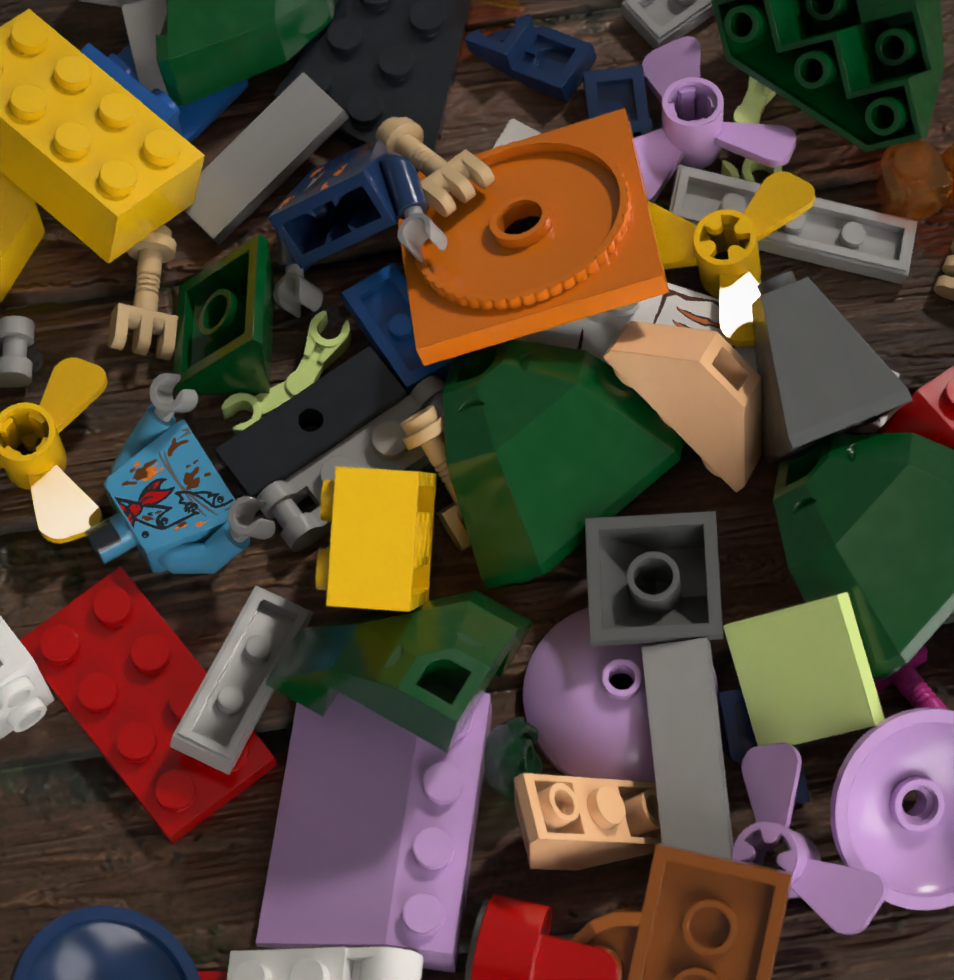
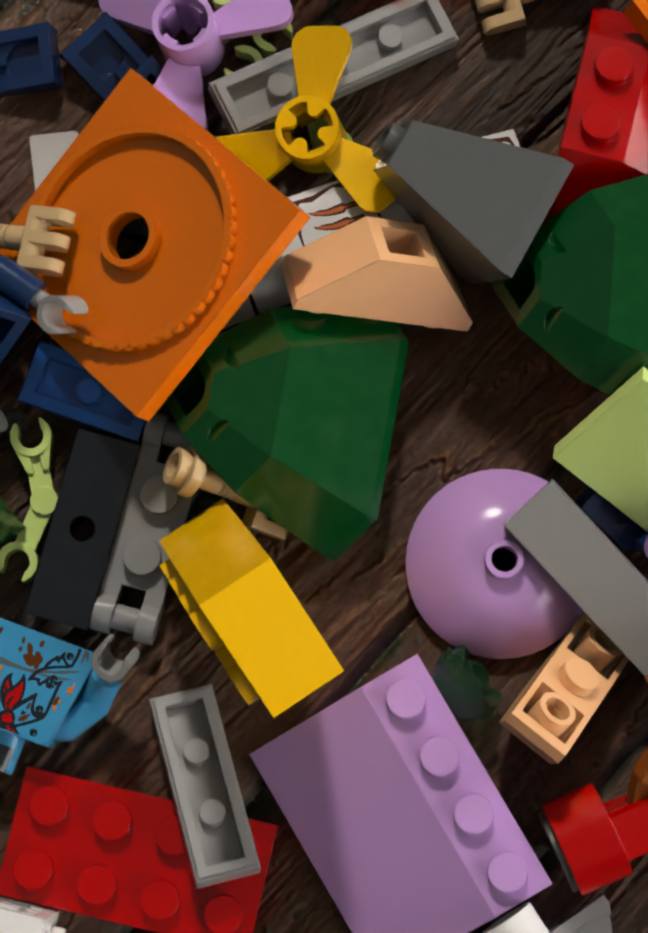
camera: 40 degrees left, 15 degrees up
dark green brick [266,590,533,753] -> none
dark grey slope [585,511,723,646] -> none

